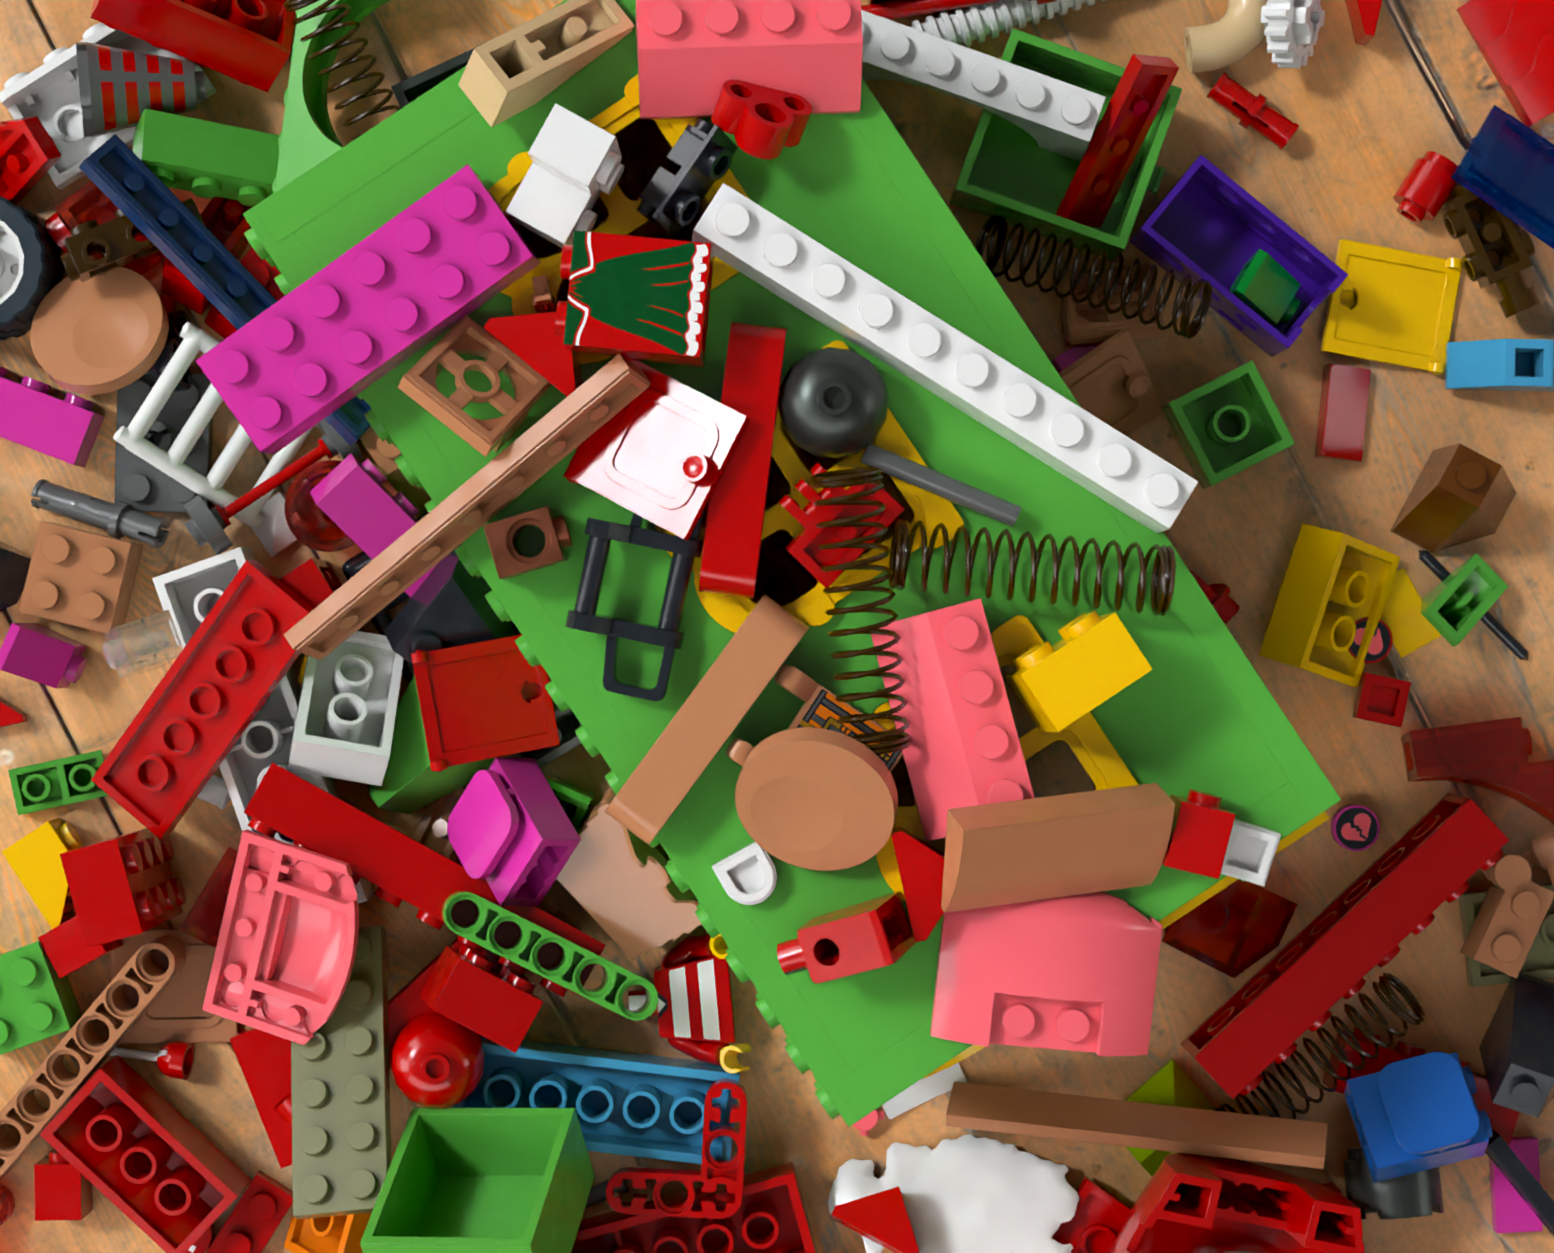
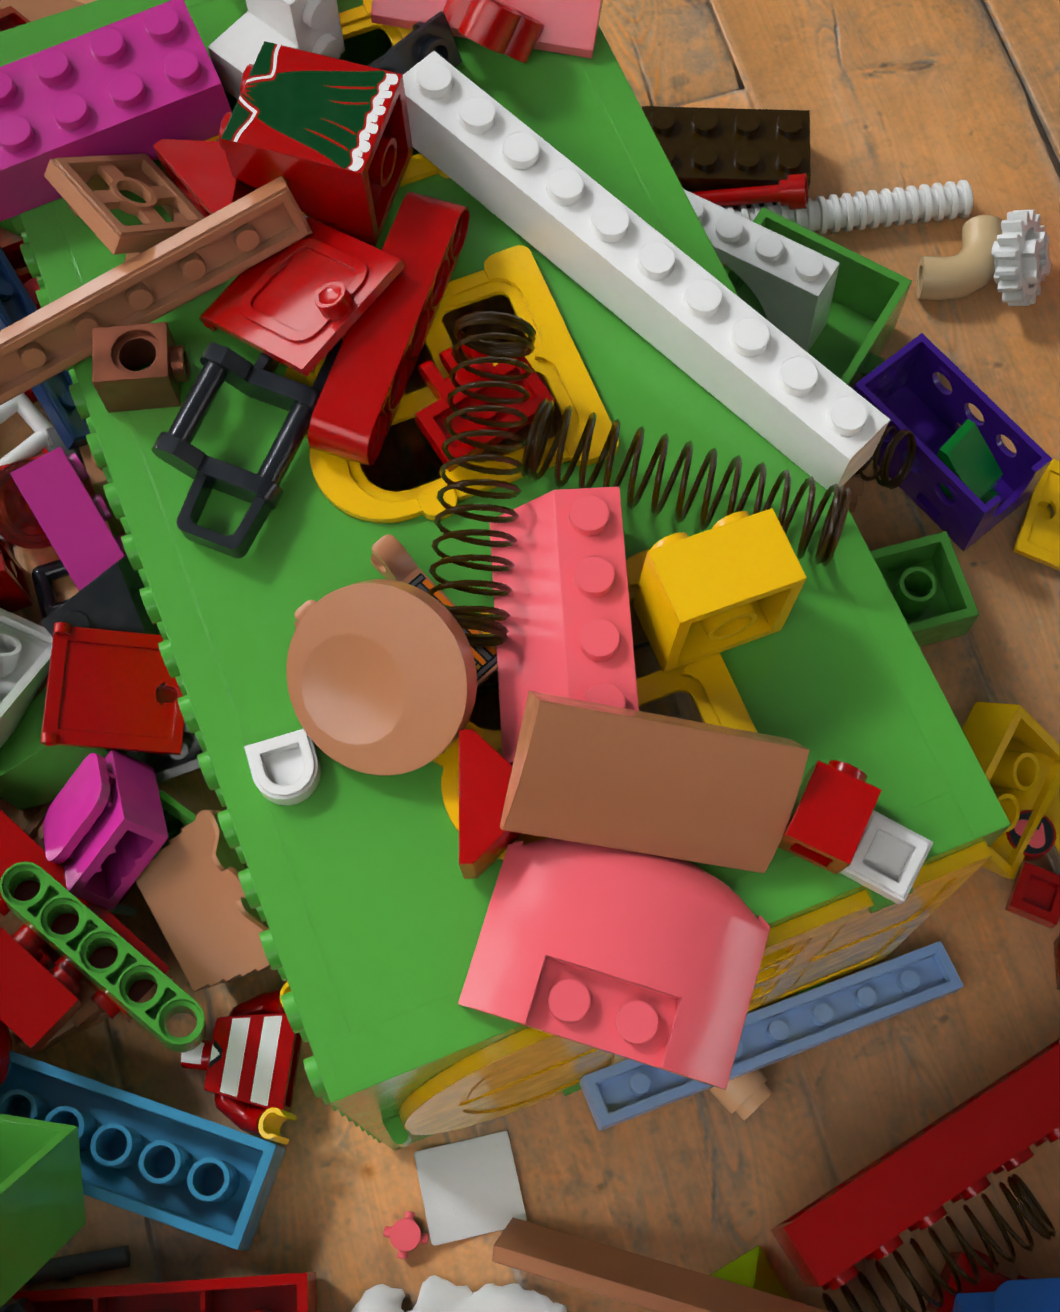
camera: 15 degrees right, 20 degrees down
nougat beam [605,595,809,845] -> none
red beam [605,1078,748,1219] -> none
torso [777,891,916,984] -> none
pearl dark grey cylinder [778,347,889,458] -> none
dark grey bar [860,443,1021,527] -> none
red plate [1056,54,1179,227] -> none
clear red slope [1162,880,1298,978] -> none
red pin [1206,72,1299,150] -> none
slope [1315,363,1371,462] -> none
tile [1330,804,1380,851] -> none

